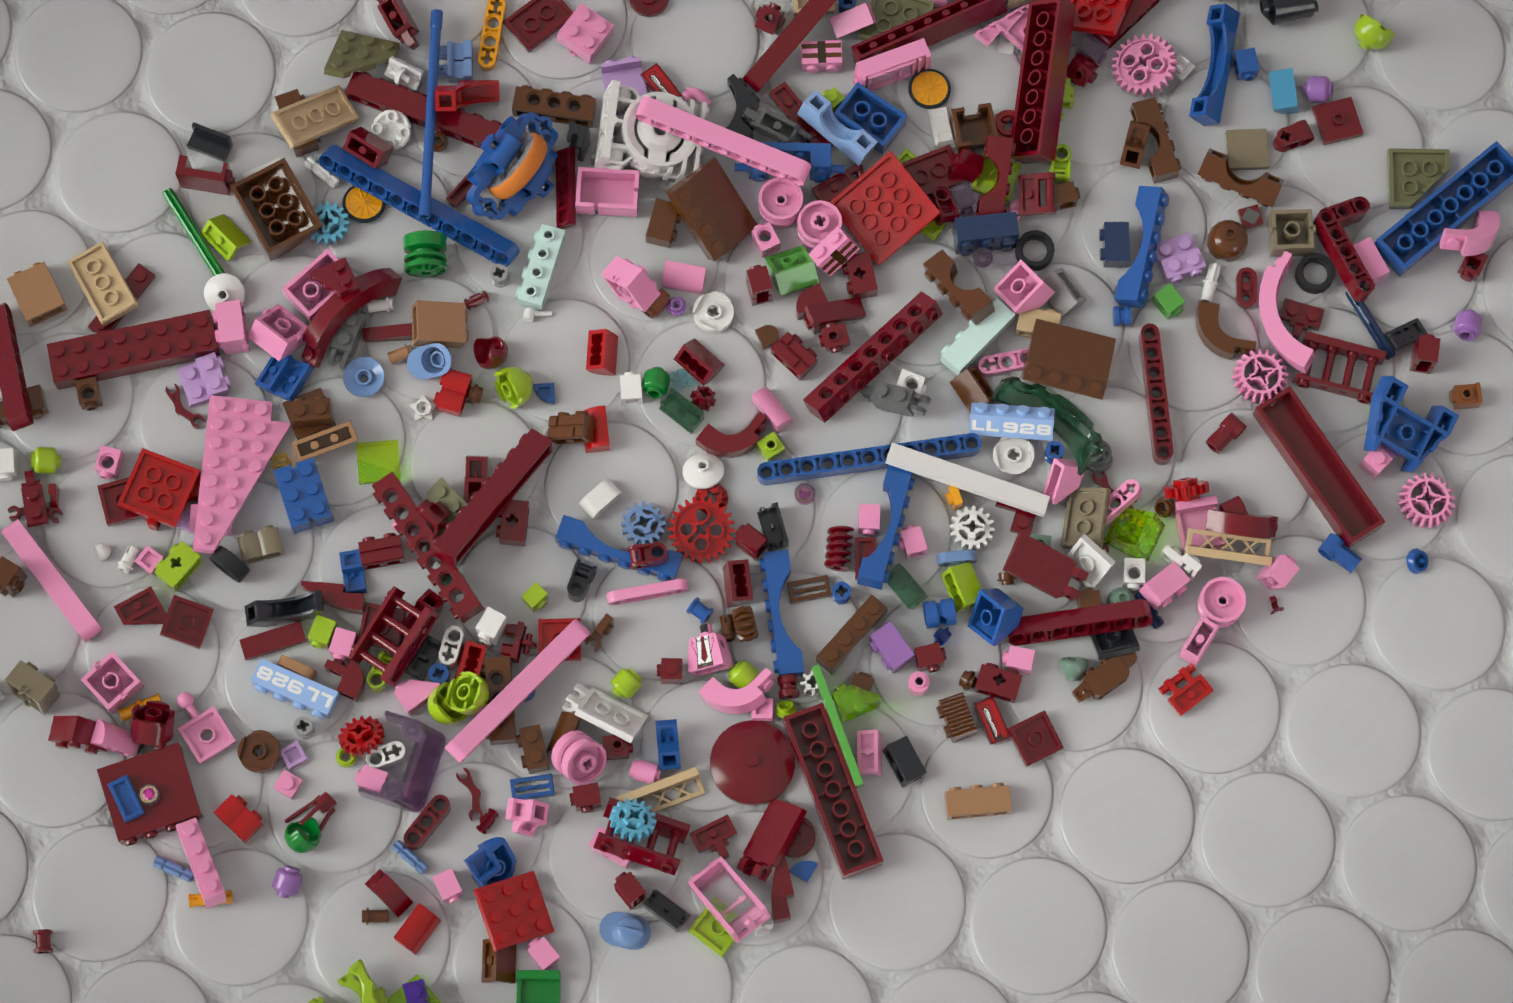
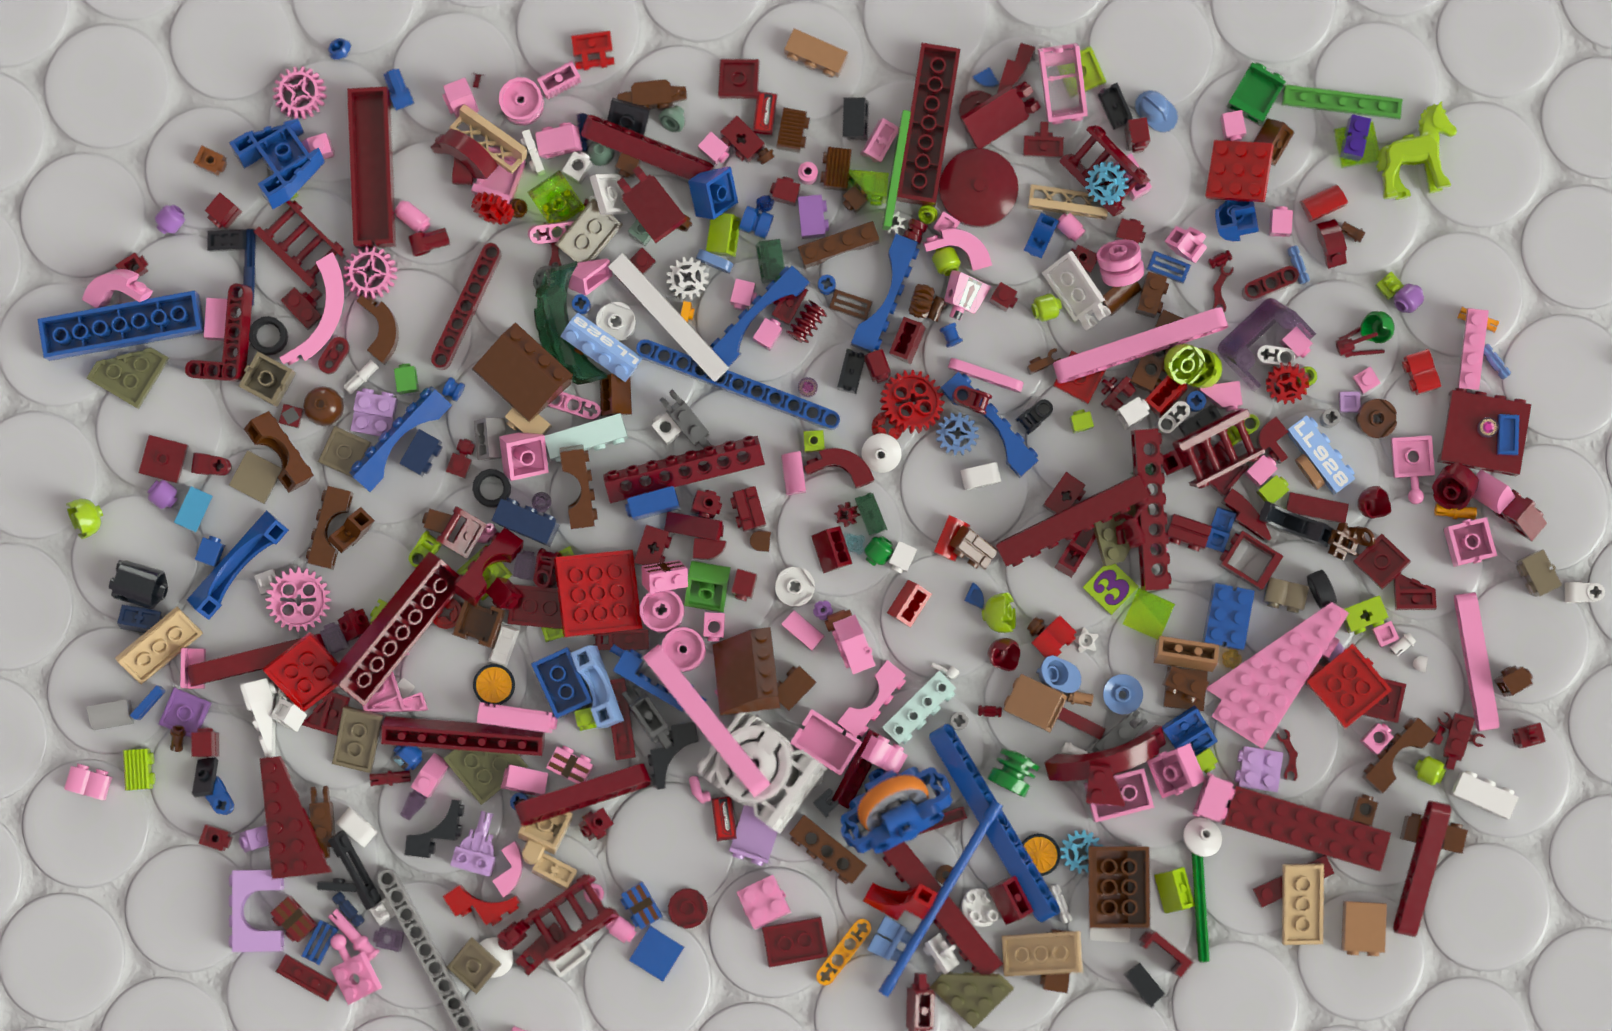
camera: 145 degrees left, 10 degrees up
none -> dark tan tile [318,426,371,479]
none -> bright pink head [394,200,430,233]
none -> dark red plate [446,438,476,479]
none -> blue brick [625,486,681,521]
none -> reddish brown brick [820,147,852,191]
none -> bright pink arch [837,660,906,737]
none -> bright pink brick [861,735,908,775]
none -> tile [1082,564,1139,615]
none -> lime plate [1196,748,1218,773]
none -> dark red window [1219,531,1283,591]
none -> reddish brown piece [1328,523,1375,561]
none -> dark red hair [1357,486,1392,519]
none -> reddish brown arch [1362,717,1436,793]
none -> lime tile [1375,271,1404,300]

